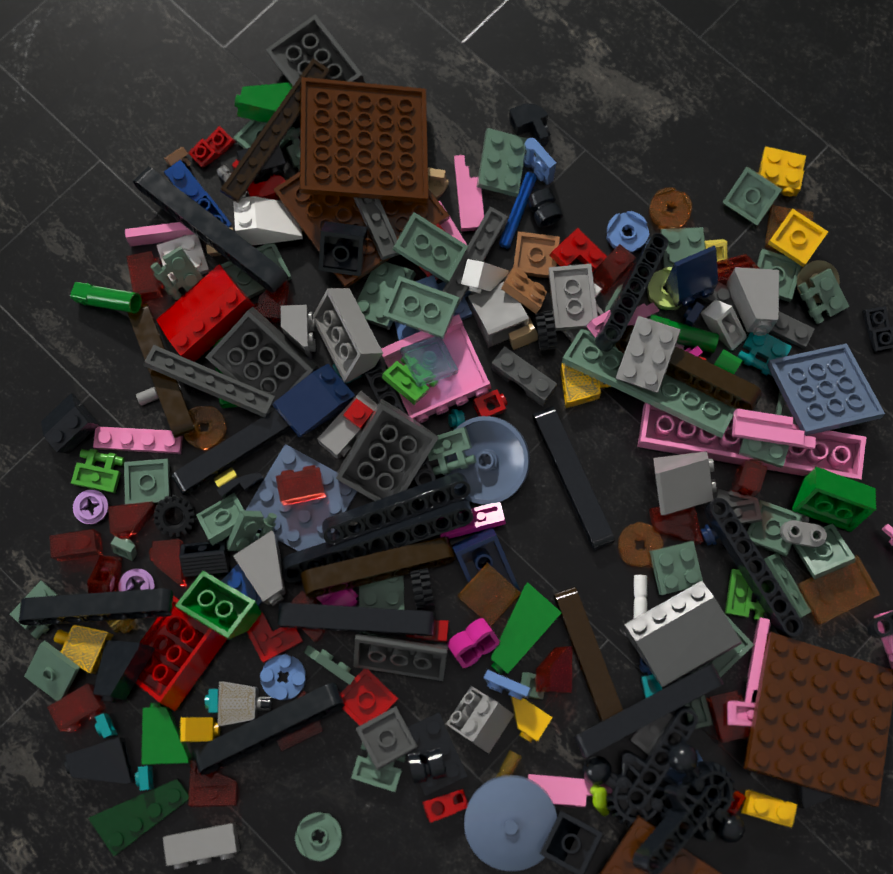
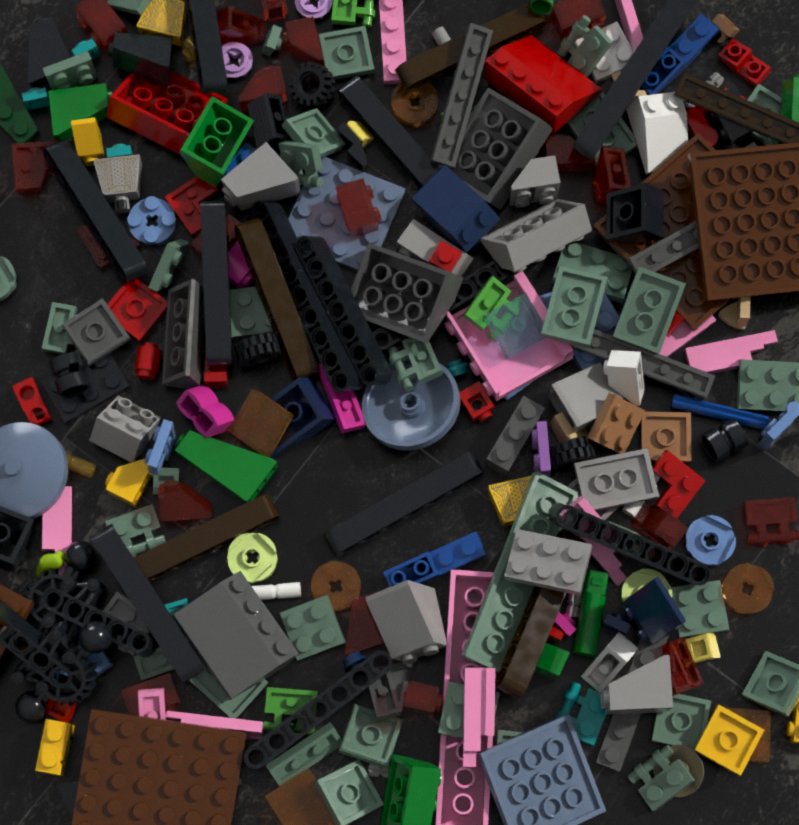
camera: 80 degrees right, 0 degrees up
light grey plate [780,520,827,548] -> none
none -> sand green plate [43,51,98,90]
none -> sand green plate [105,504,166,557]
none -> red brick [134,342,162,380]
none -> yellowish green plate [227,533,278,584]
none -> blue slope [383,531,487,587]
none -> medium lavender plate [531,421,551,478]
none -> clear red slope [593,146,631,204]
none -> clear red plate [744,497,799,546]

